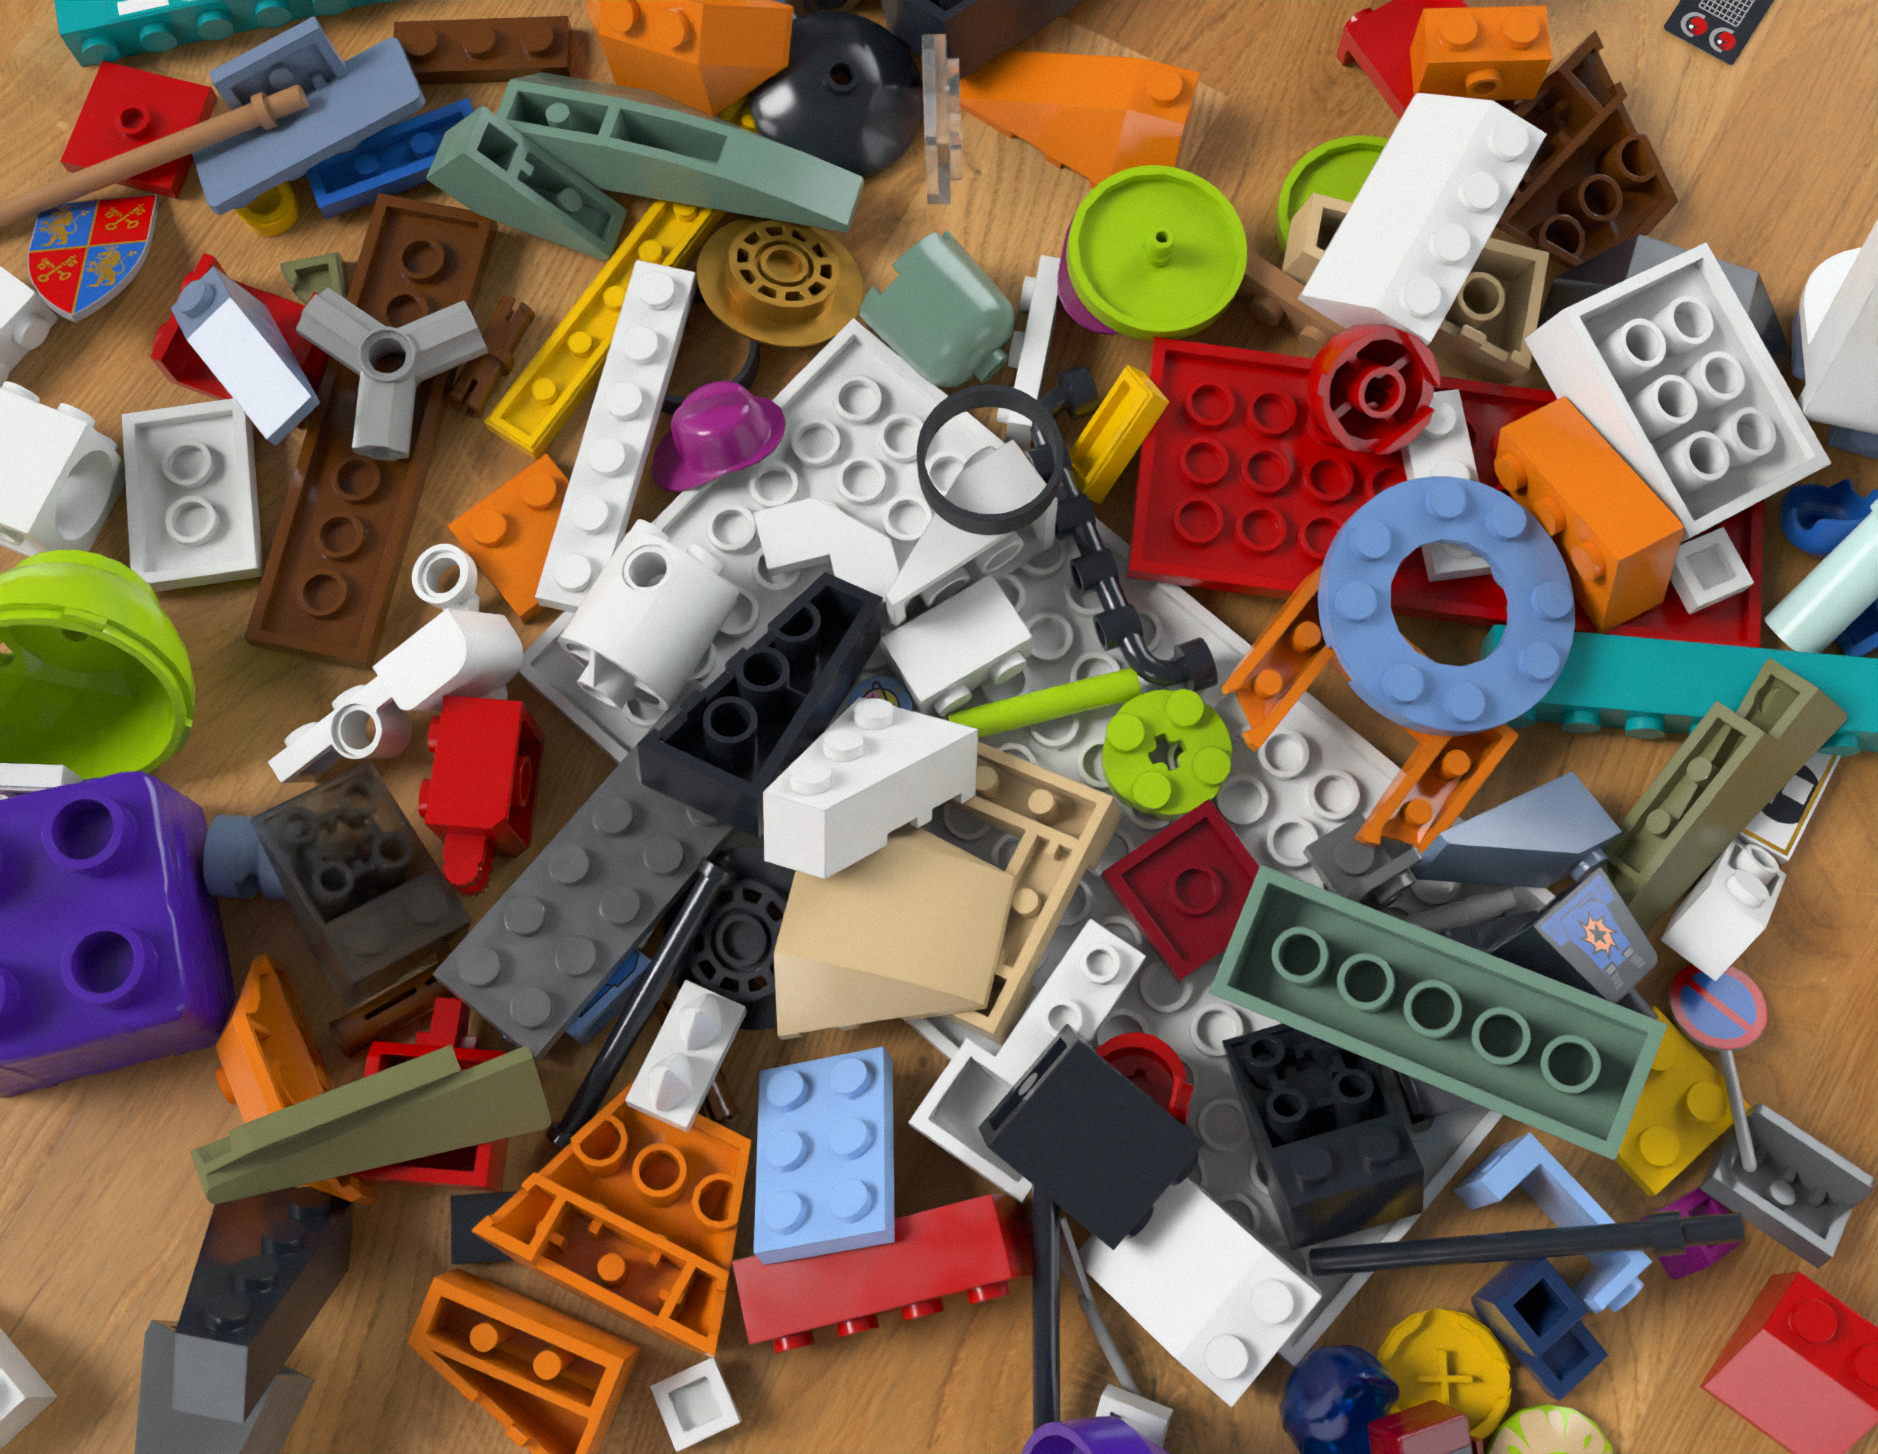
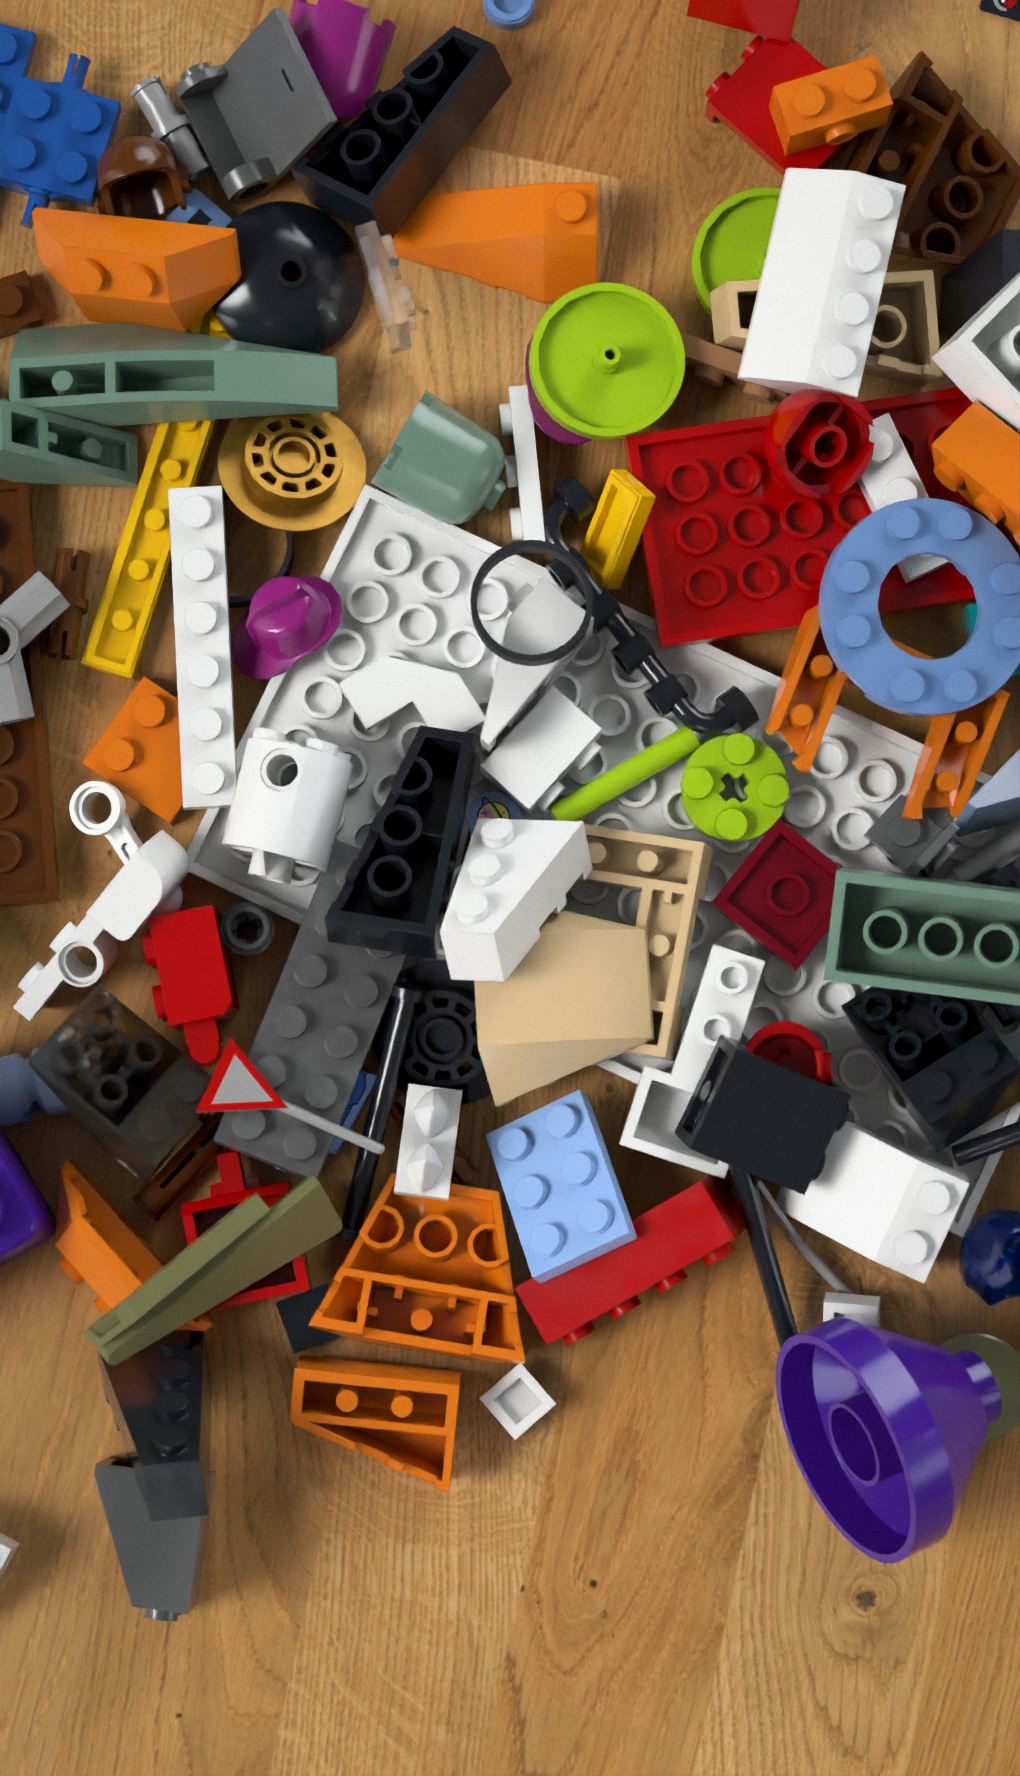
camera: 20 degrees left, 10 degrees up
none -> piece [196,1038,384,1154]
none -> dark grey cone [220,902,275,956]

